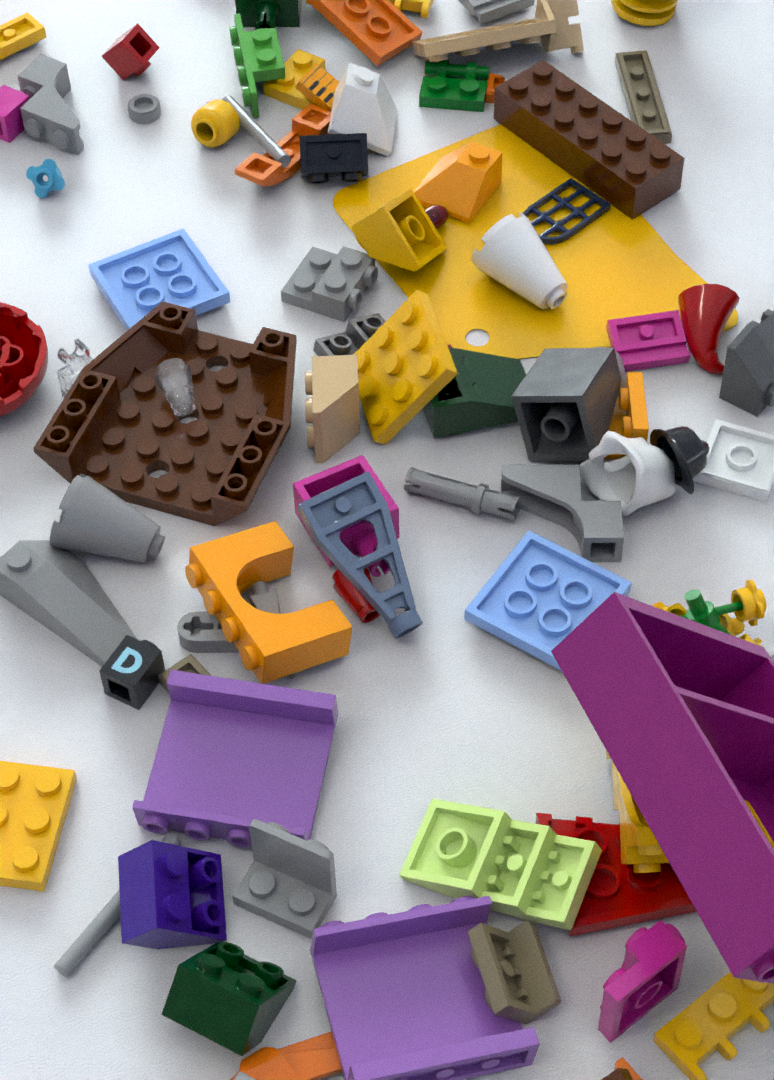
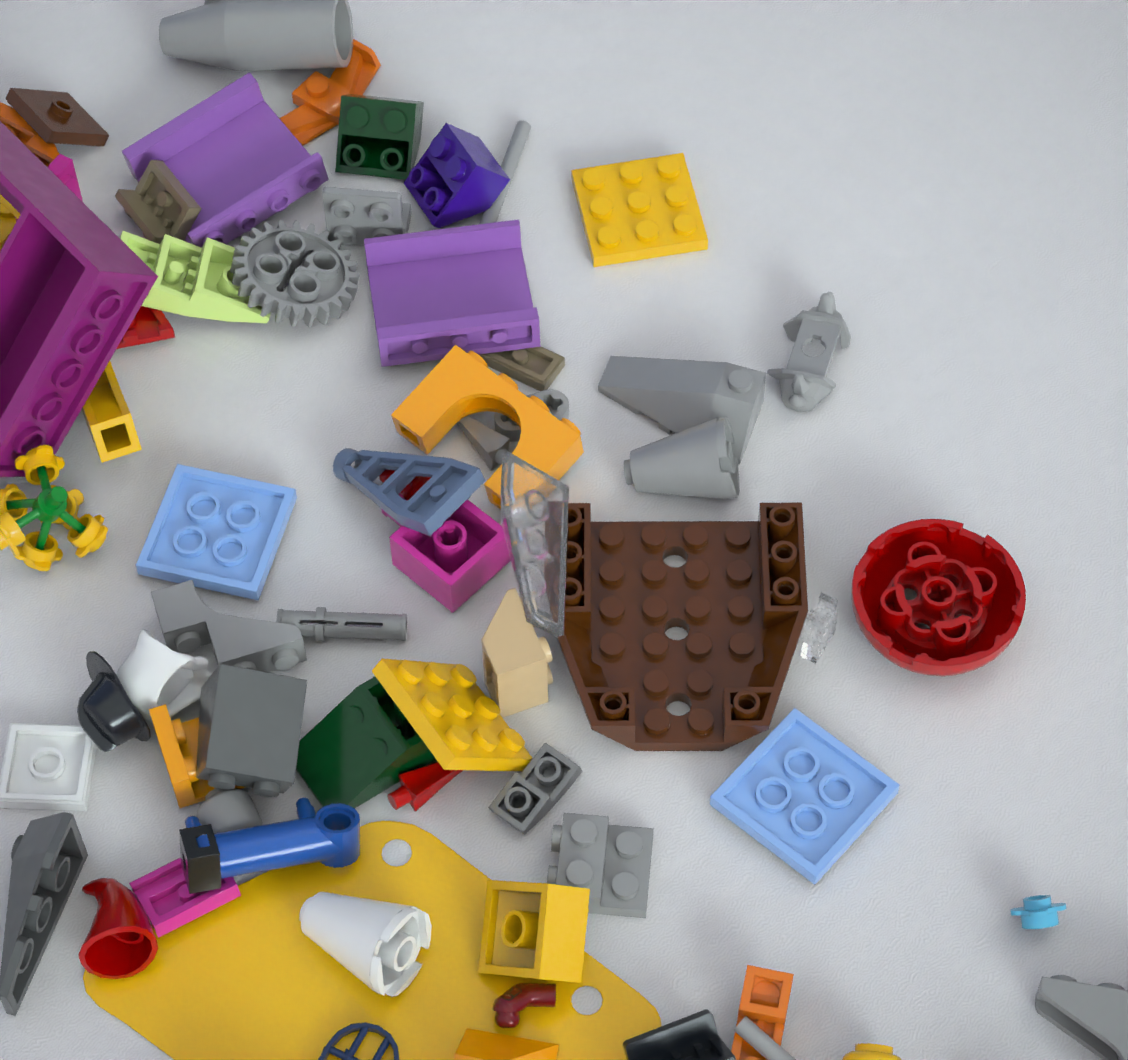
camera: 160 degrees right, 5 degrees up
black brick [99,635,165,710] -> none
clear cone [155,358,196,416] -> none
none -> blue piece [179,798,360,894]
none -> light grey gear [230,220,360,327]
none -> clear wedge [501,452,569,638]

